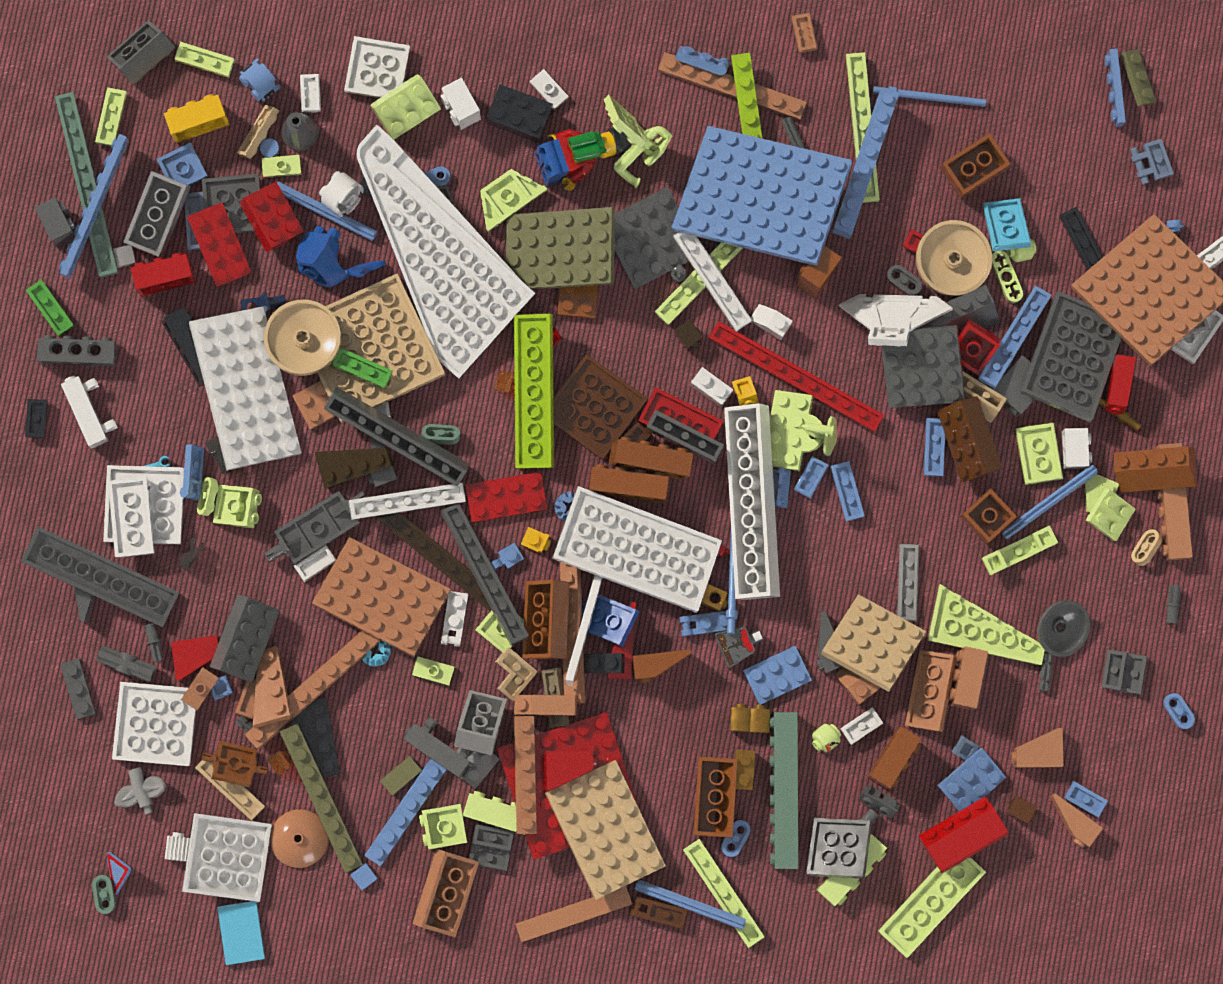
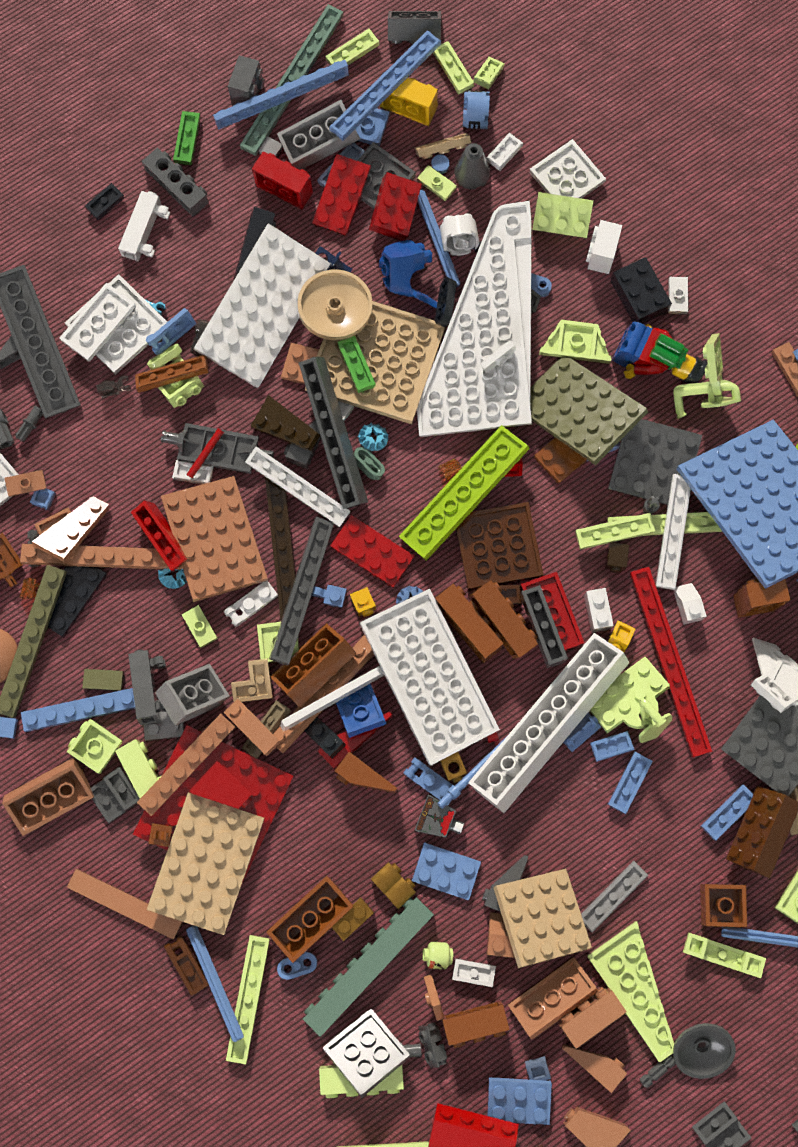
camera: 50 degrees right, 5 degrees down
red slope [171,635,220,681] -> none
dark grey brick [210,594,280,682] -> none
none -> red slope [131,500,187,571]
none -> dark orange tile [135,355,209,393]
none -> dark orange tile [148,823,172,847]
none -> red bar [186,428,224,479]
none -> medium blue tile [329,30,441,141]
none -> medium azure gear [358,423,388,451]
none -> nougat plate [424,975,444,1021]
none -> black beam [435,277,457,328]
none -> yellowish green plate [473,57,504,89]
none -> white plate [481,340,516,374]
none -> nougat slope [562,1044,627,1093]
none -> yellowish green plate [575,513,655,550]

